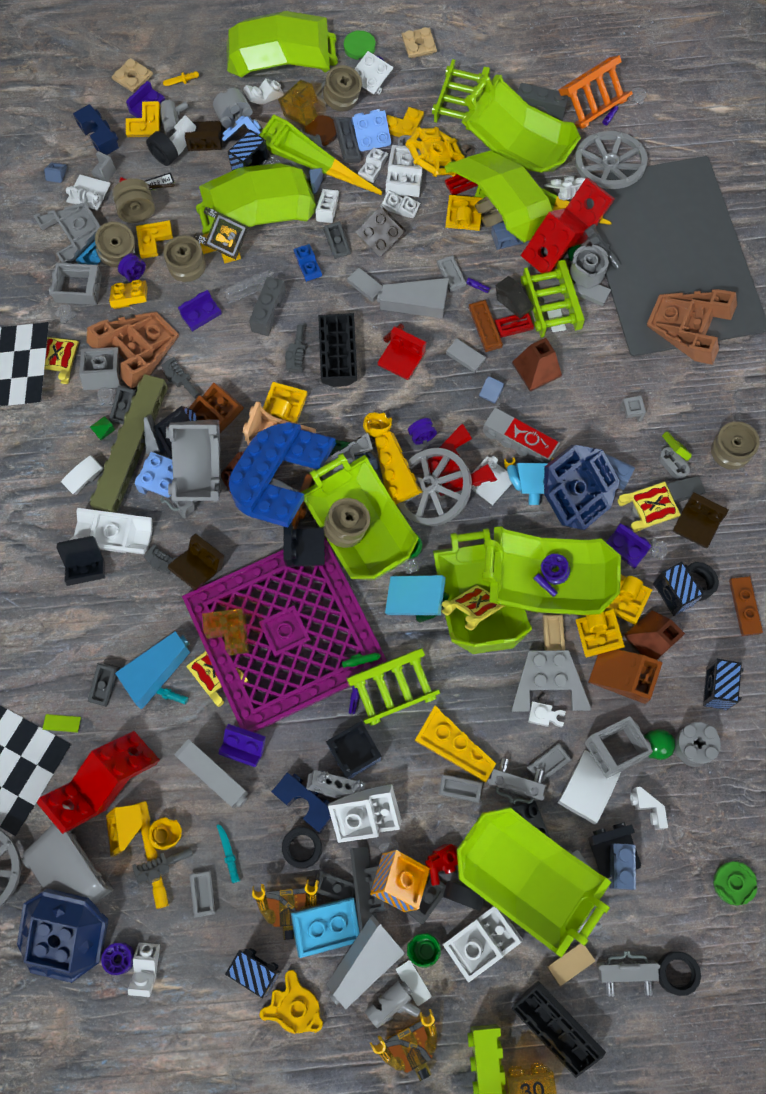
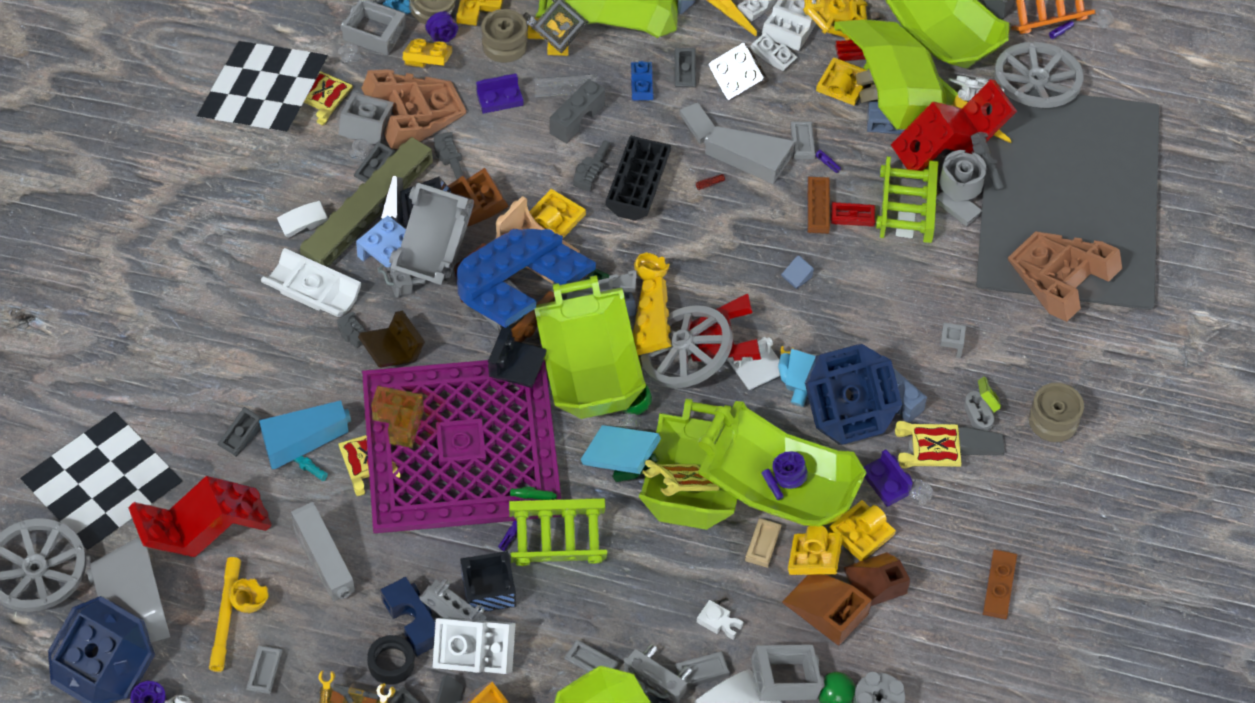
camera: 15 degrees right, 15 degrees down
lime sticker [42,714,81,733] -> none
black bracket [56,536,105,586] -> none
green slope [90,416,115,440] -> none
yellow slope [106,804,145,857] -> none
dark grey piece [132,848,193,885] -> none
teal piece [217,824,240,884] -> none
dark purple bracket [218,724,266,767] -> none
white slope [316,189,339,223] -> none
dark tan wheel [323,498,370,548] -> none
red bracket [377,326,426,380] -> none
dark purple wheel [408,418,437,445] -> none
yellow wing [415,705,496,783] -> none
light grey tile [446,339,486,373] -> none
brick [483,407,560,463] -> none
clear smoke slope [495,276,534,318] -> none
light grey wing [511,650,591,712] -> none
copper slope [512,338,562,392] -> none
black container [653,562,703,616] -> none
dark brown bracket [673,492,729,548] -> none
black tyre [688,562,719,601] -> none
black container [703,658,744,710] -> none

